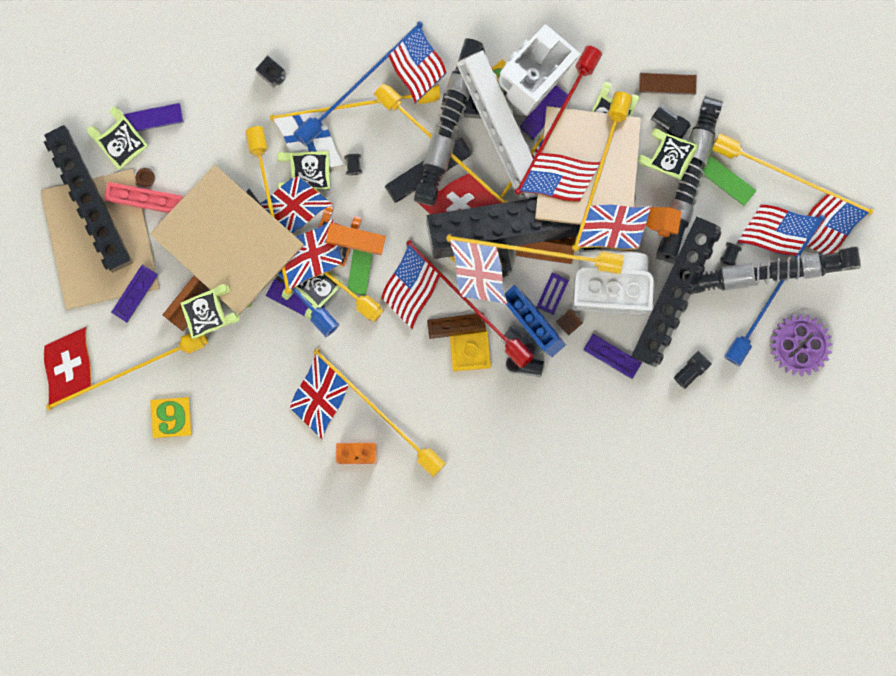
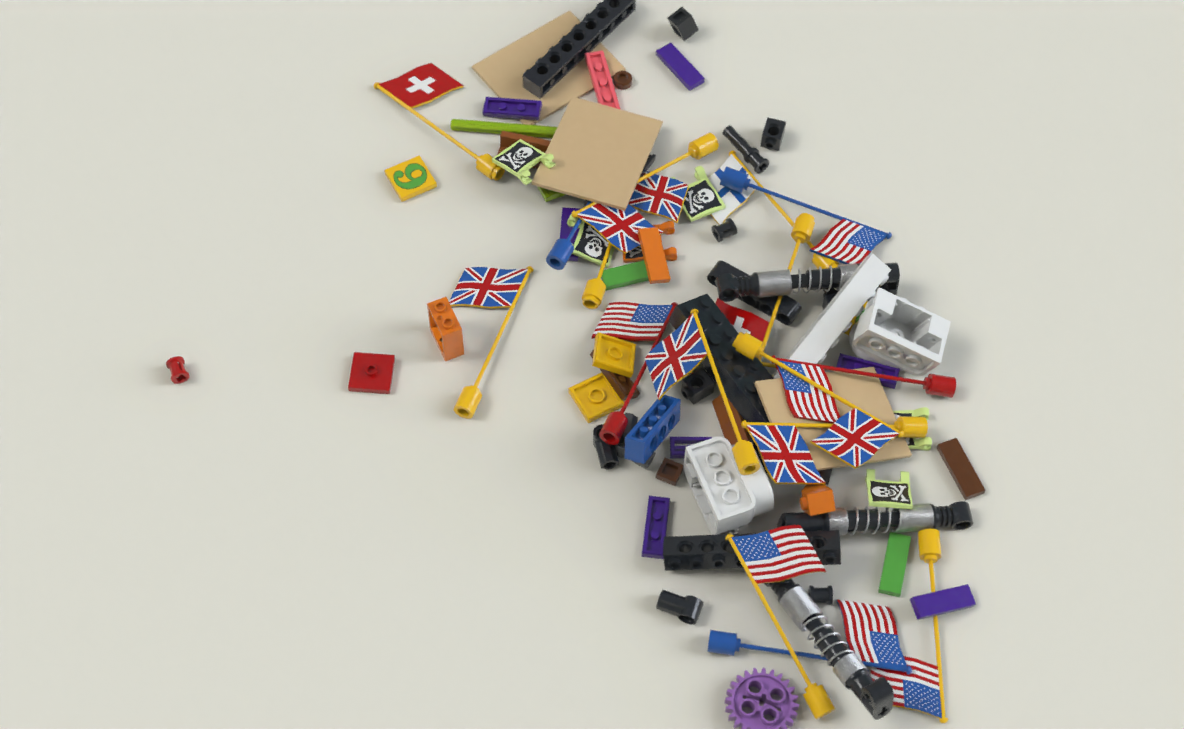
camera: 65 degrees right, 25 degrees down
flag [87,107,148,170] -> none
black piece [651,105,691,139] -> none
none -> red plate [348,352,395,394]
none -> lime axle [451,119,557,138]
none -> yellow tile [592,332,636,378]
none -> black brick [667,7,699,41]
none -> black pin [722,125,769,174]
none -> flag [726,525,836,720]
none -> flag [732,332,904,469]
none -> dark purple tile [909,584,976,620]

